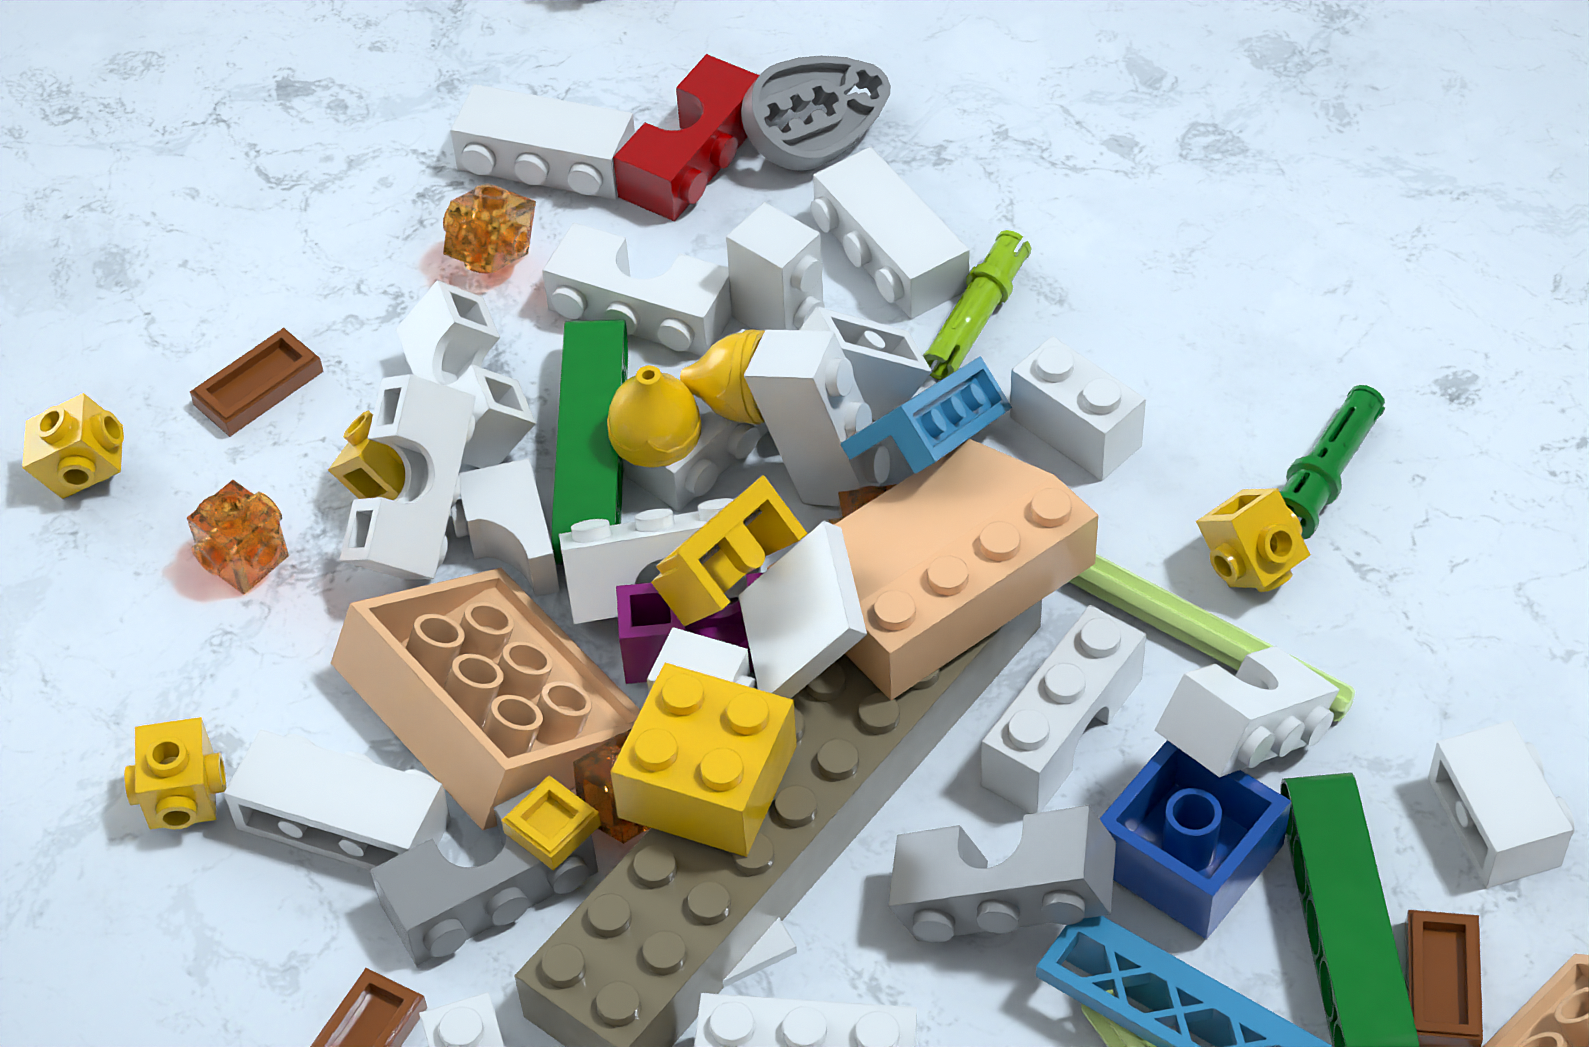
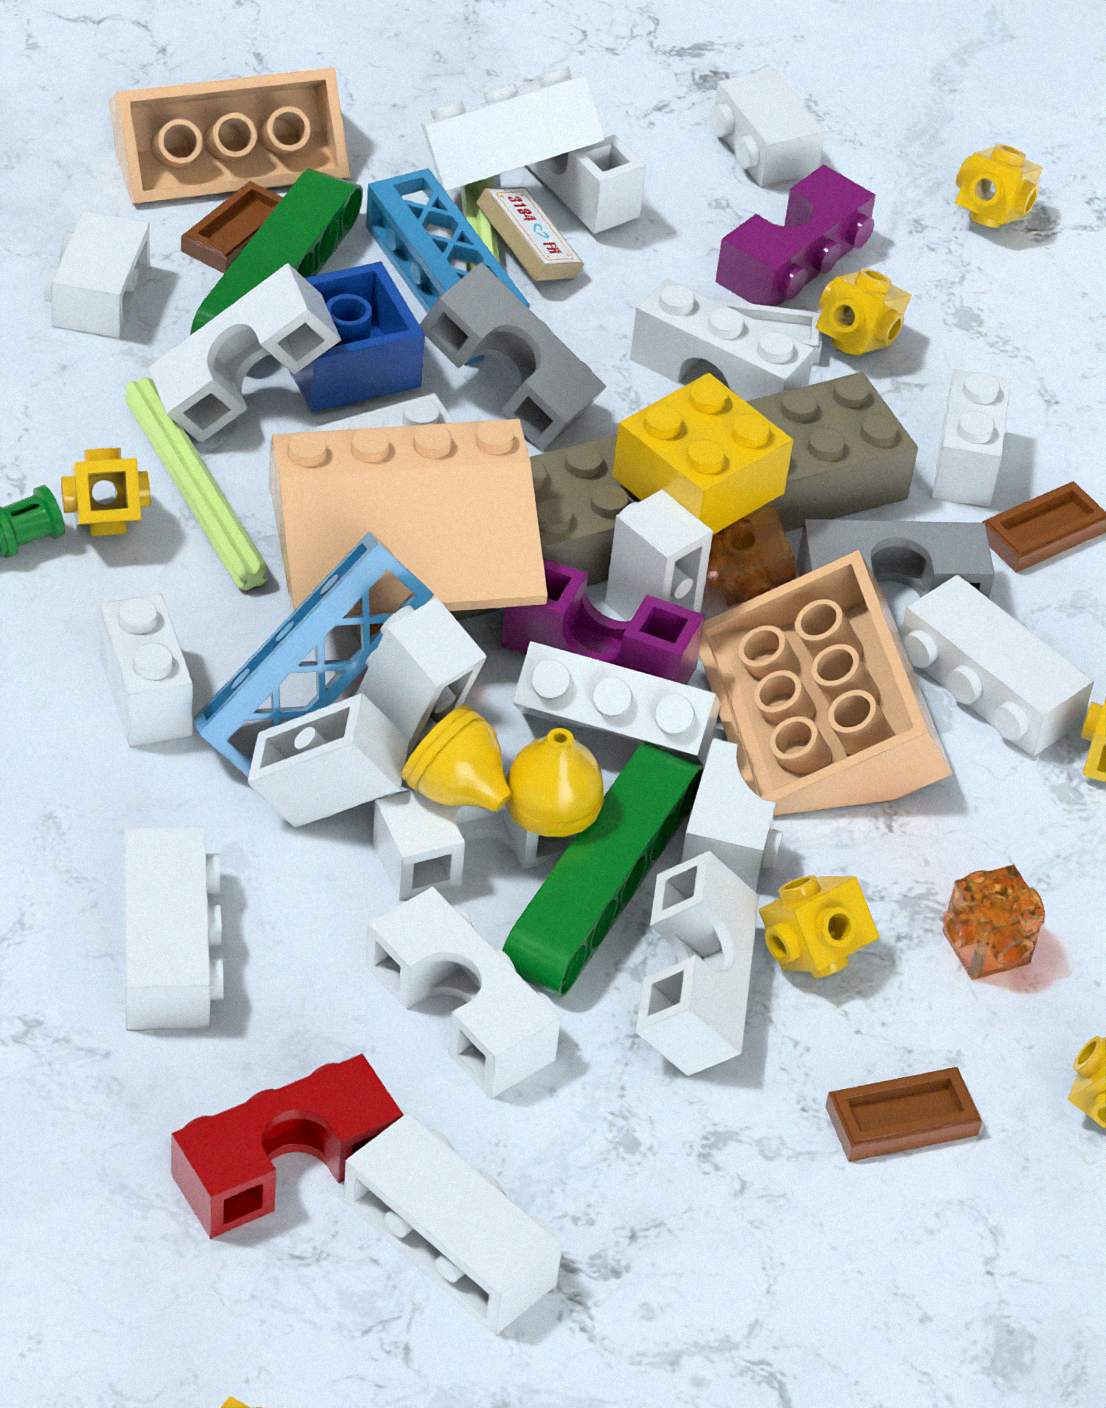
camera: 160 degrees left, 5 degrees down
white arch [339,374,476,580] -> none
clear orange brick [443,183,536,274] -> none
yellow tile [501,775,601,871] -> none
yellow window [651,475,808,626] -> none
white brick [726,202,825,331] -> none
white tile [738,521,867,699] -> none
light grey piece [741,55,891,171] -> none
lime pin [923,230,1032,380] -> none

